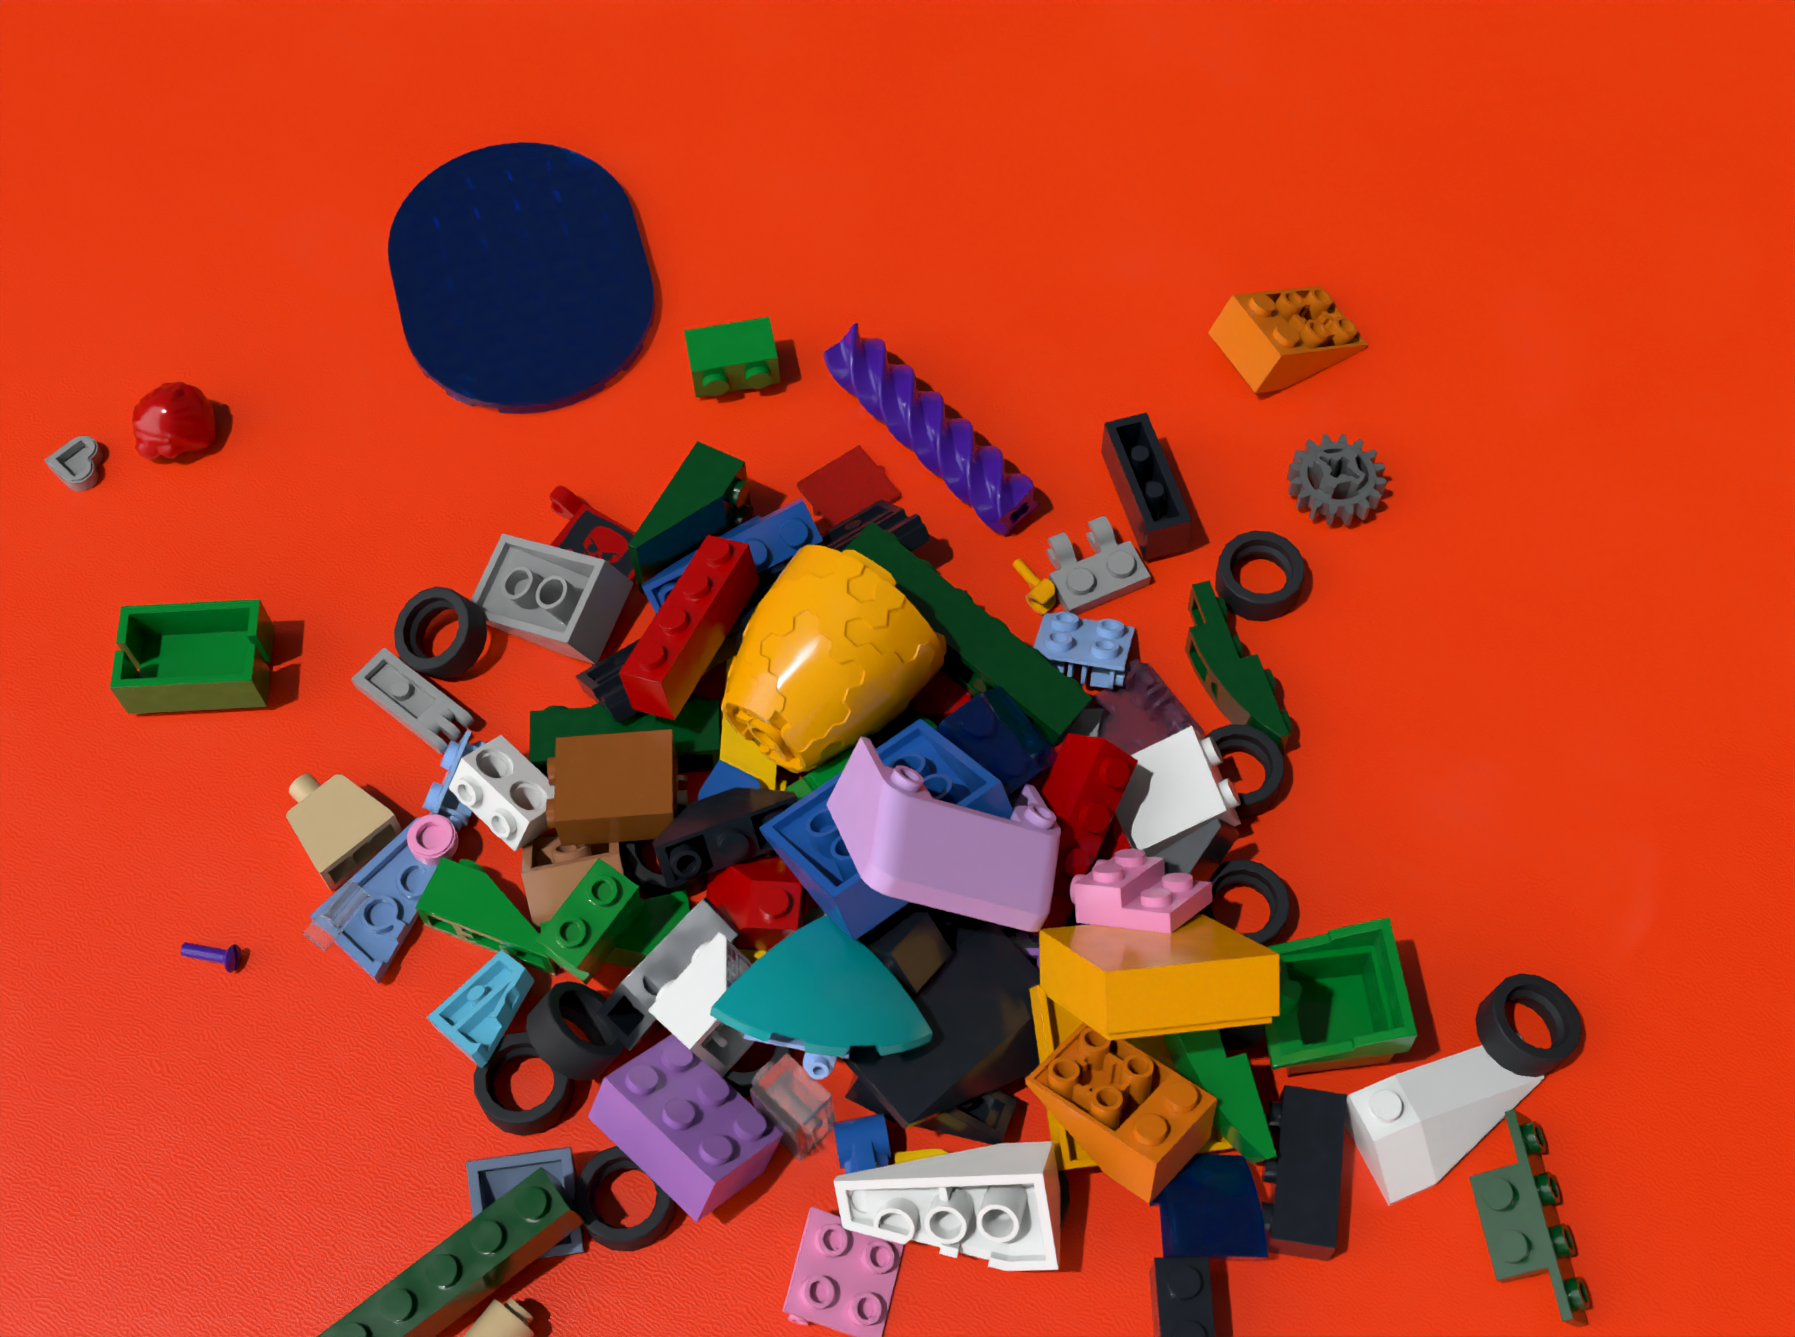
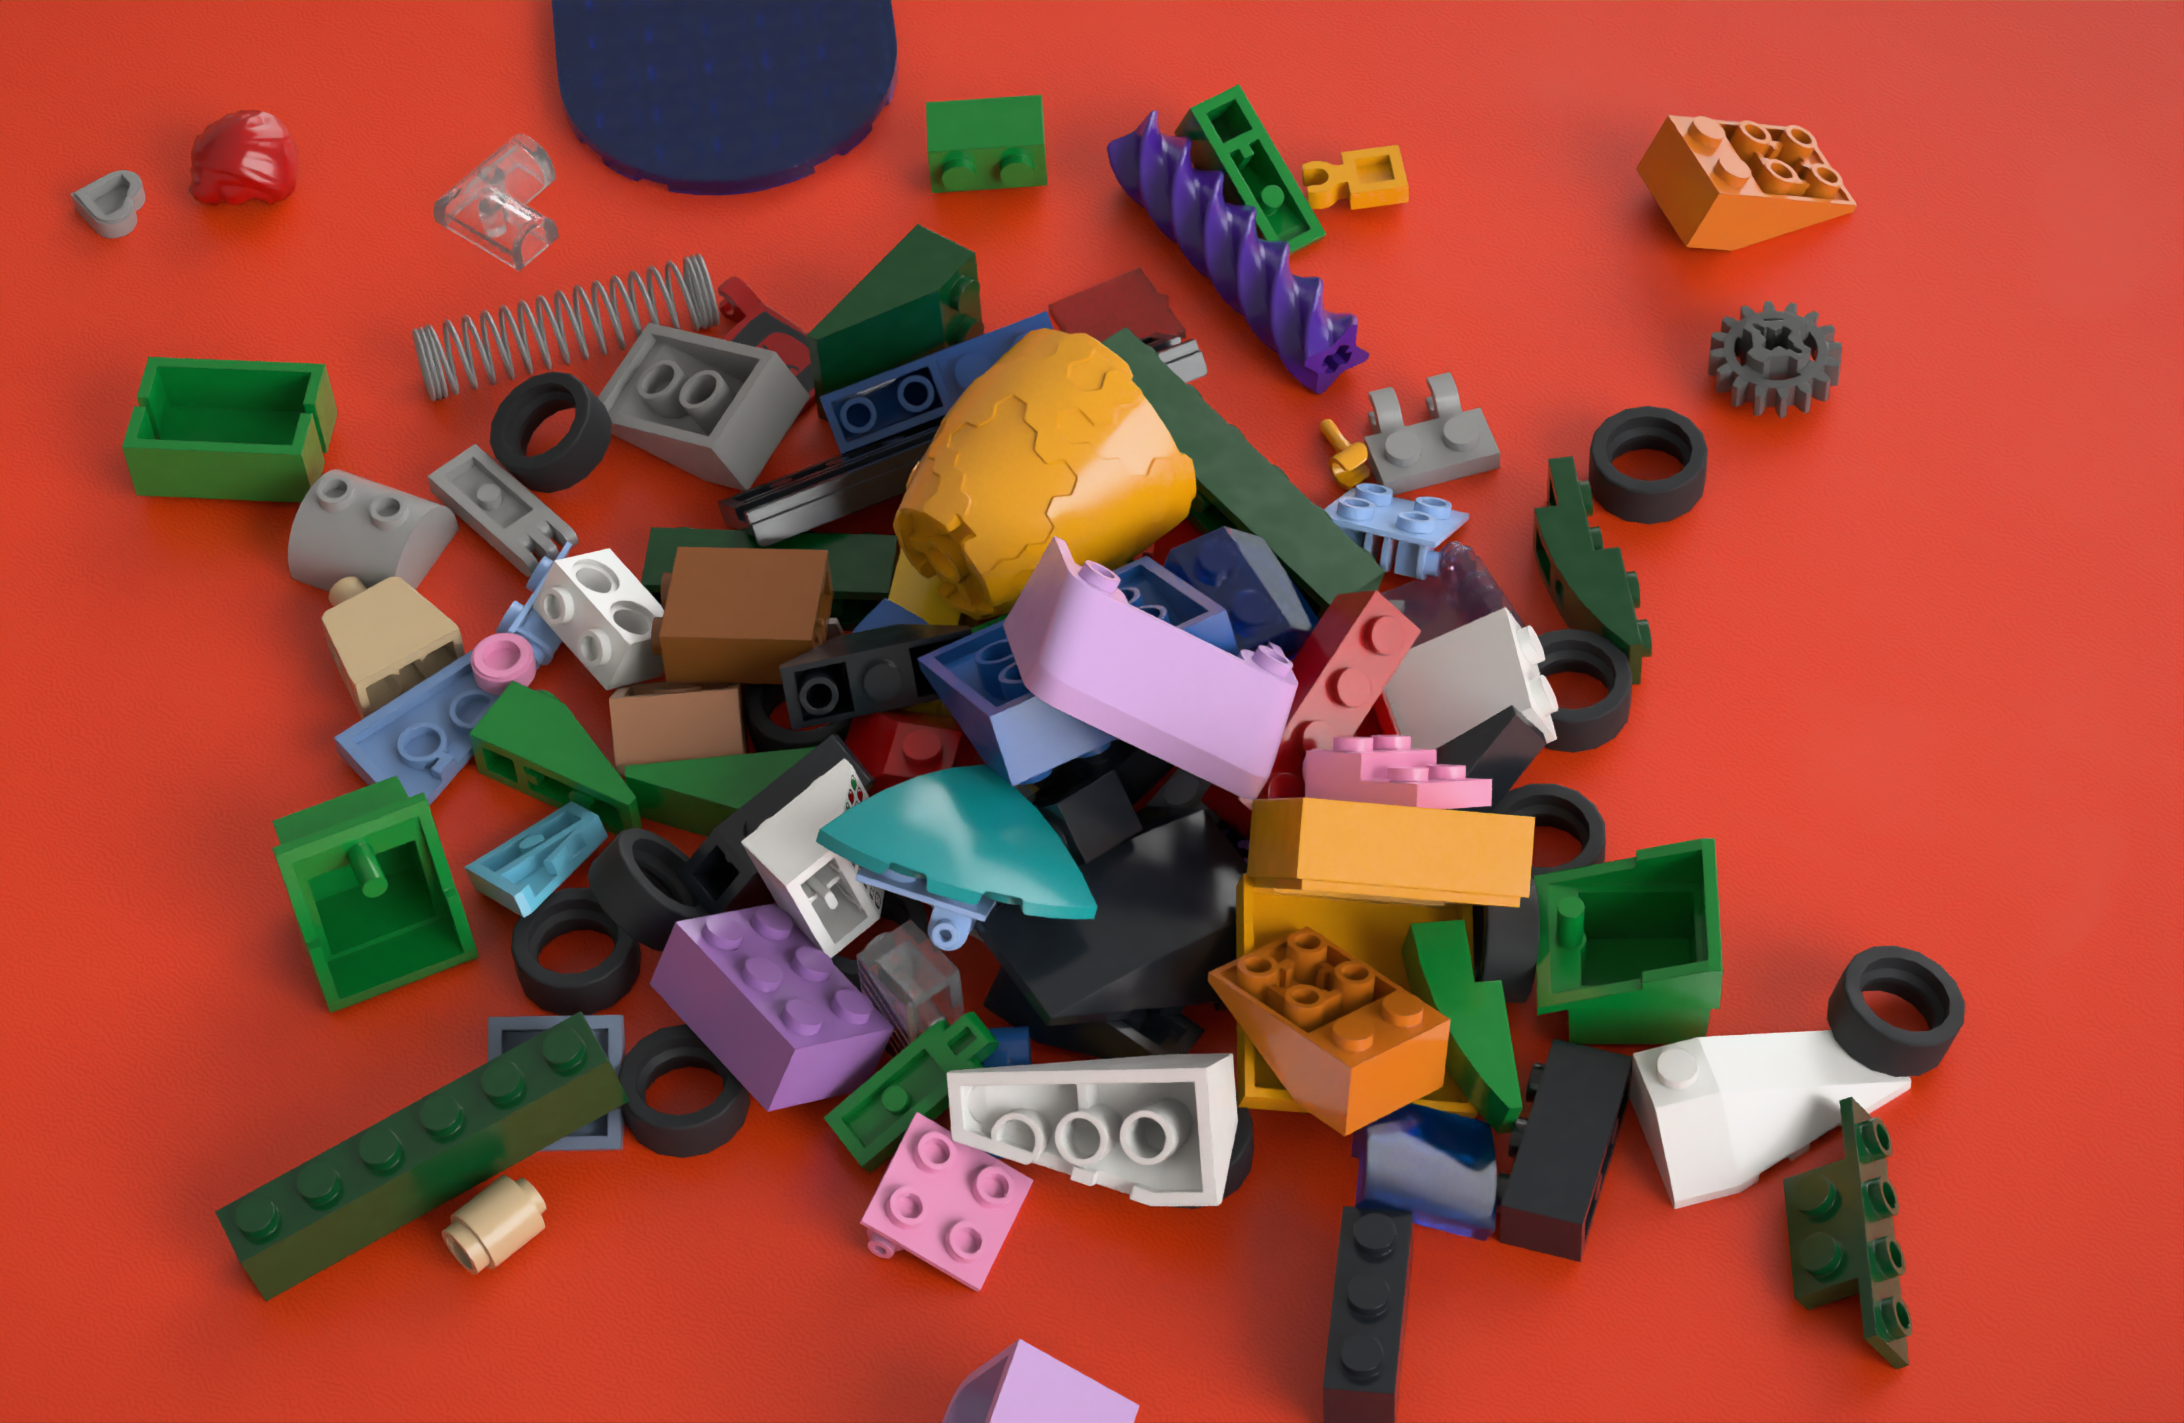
camera: 10 degrees right, 10 degrees down
dark purple piece [181,942,242,973] -> none
clear piece [303,880,371,951] -> none
green hips [535,858,647,985] -> none
red brick [619,535,760,720] -> none
black brick [1101,412,1192,561] -> none
none -> green piece [272,775,479,1013]
none -> light grey brick [288,469,459,592]
none -> light grey piece [412,253,719,402]
none -> clear brick [433,133,559,271]
none -> green hinge [824,1012,999,1174]
none -> green slope [1174,84,1326,255]
none -> light orange plate [1302,145,1409,210]

